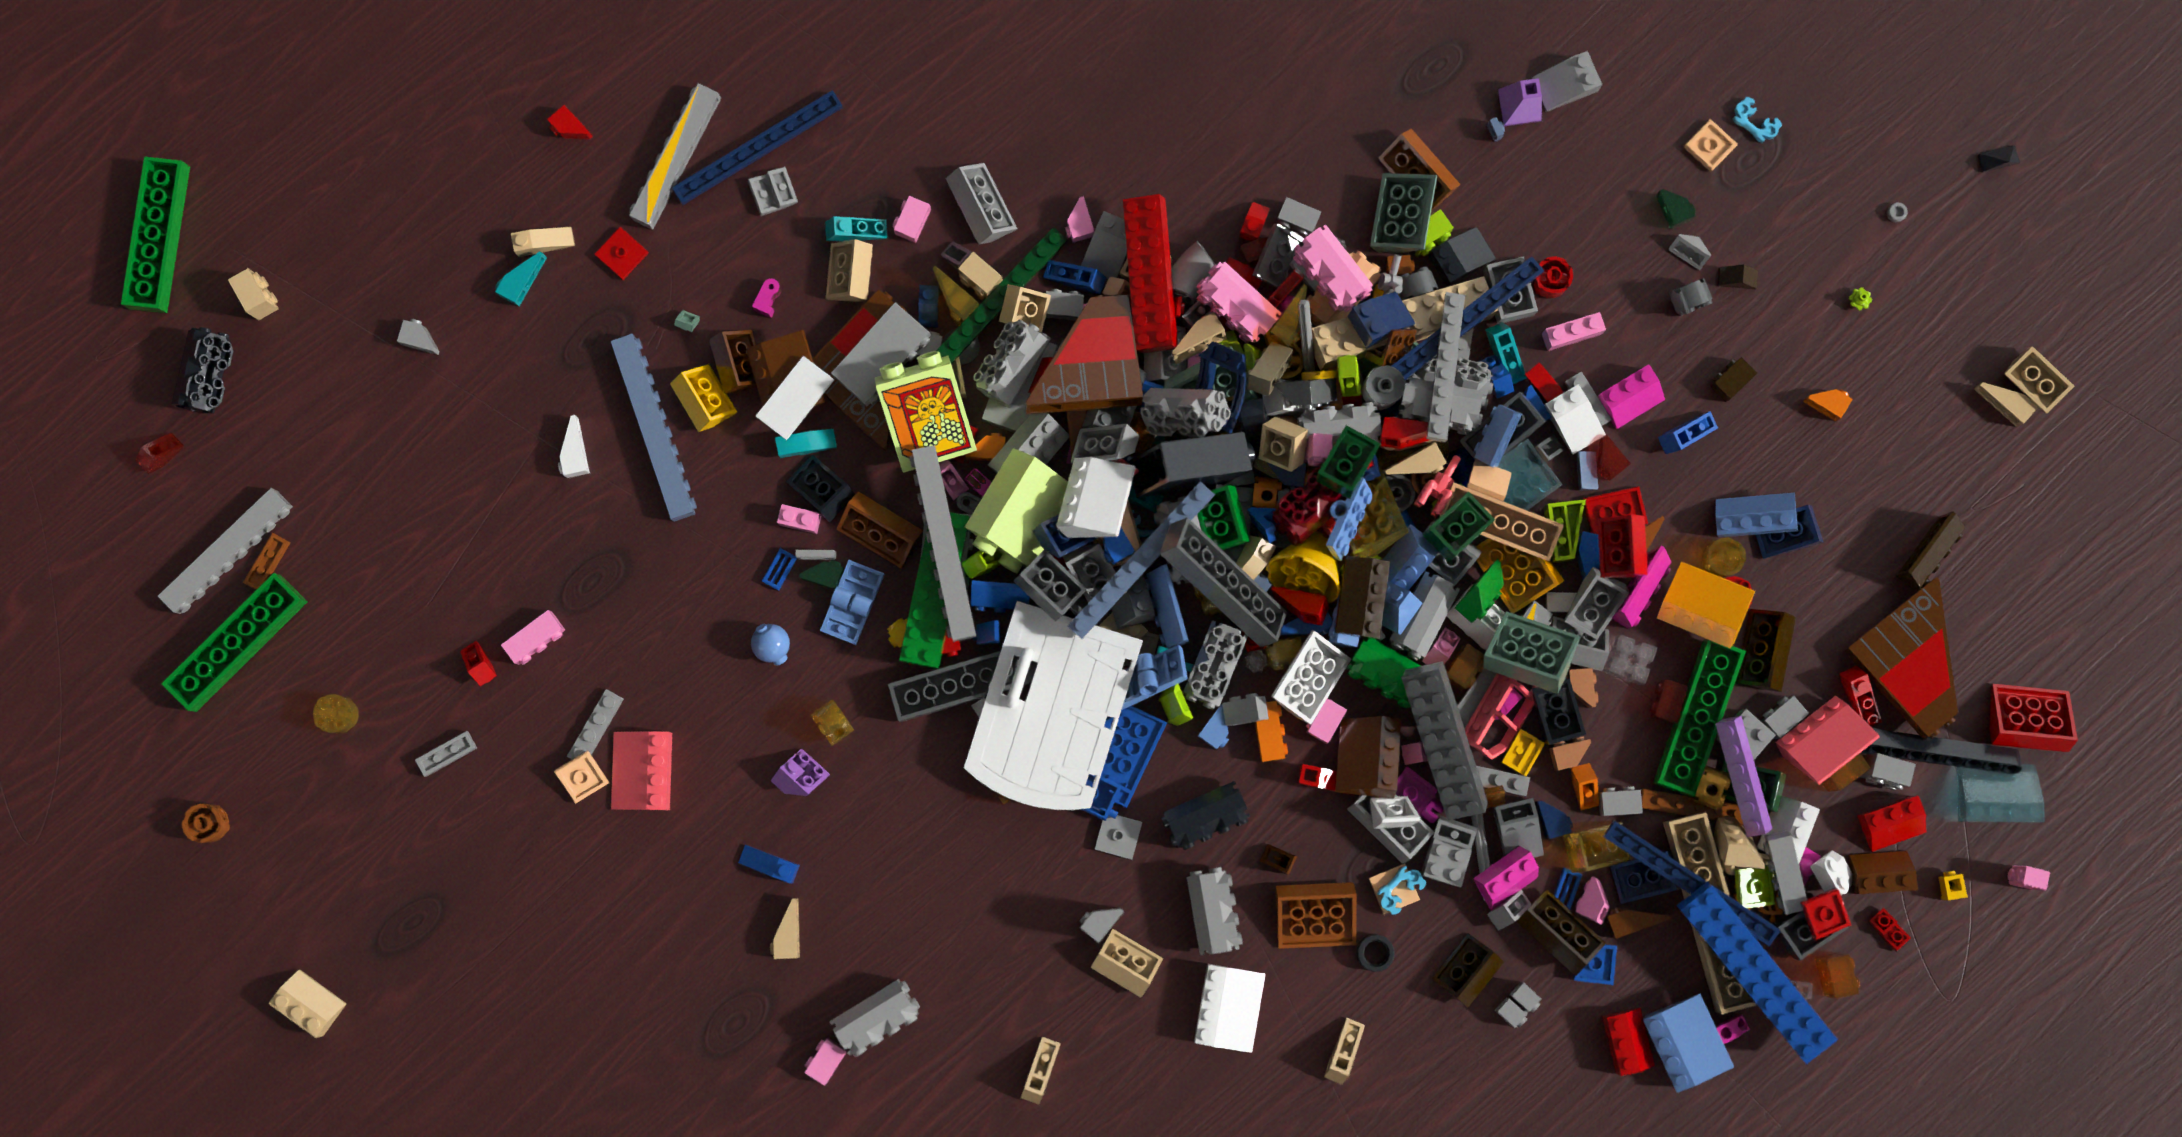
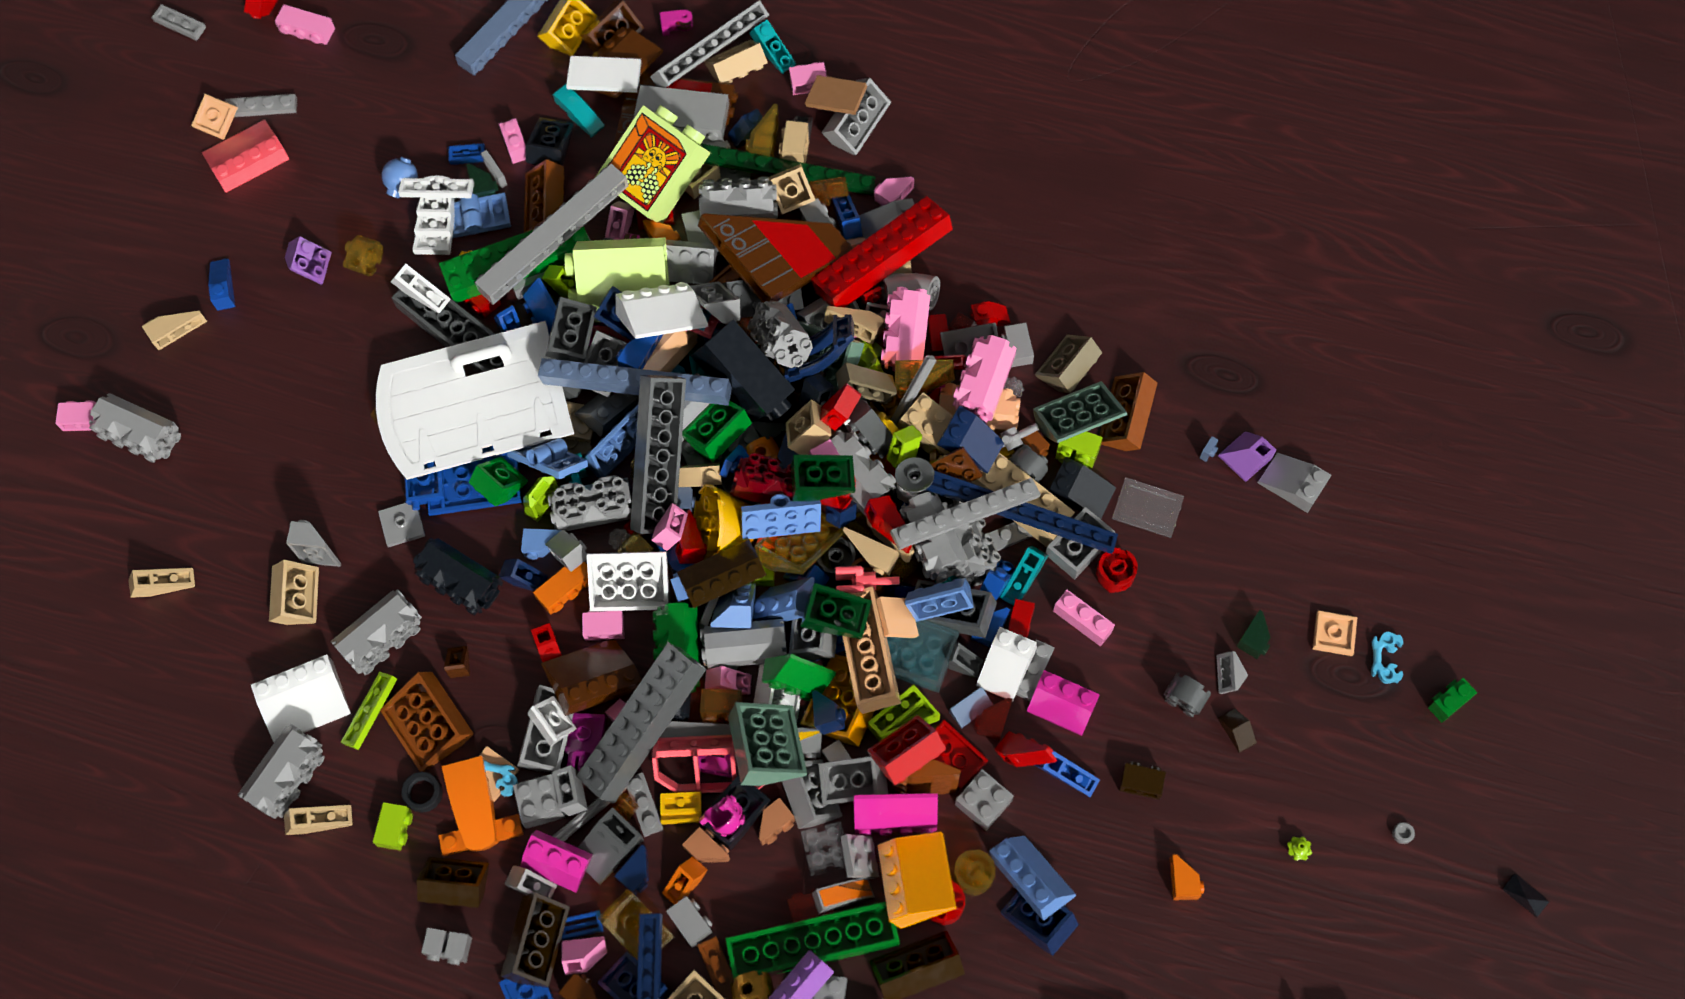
camera: 60 degrees right, 15 degrees down
none -> light grey brick [238,724,325,819]
none -> lime plate [341,672,397,750]
none -> lime brick [373,802,413,851]
none -> white slope [391,264,450,313]
none -> white slope [398,175,474,255]
none -> orange slope [438,756,524,856]
none -> green slope [468,457,528,506]
none -> dark blue slope [499,559,548,591]
none -> light grey brick [650,0,769,88]
none -> bright pink slope [652,503,688,551]
none -> dark pink helmet [699,795,745,837]
none -> medium nougat tile [805,75,867,115]
none -> clear orange slope [810,177,849,206]
none -> dark blue slope [812,690,846,735]
none -> slope [812,878,874,913]
none -> red slope [820,383,861,431]
none -> light grey plate [840,834,879,879]
none -> light grey brick [955,770,1014,831]
none -> red slope [994,731,1057,767]
none -> dark tan slope [1035,335,1102,393]
none -> clear piece [1112,477,1184,538]
none -> green brick [1428,678,1478,723]

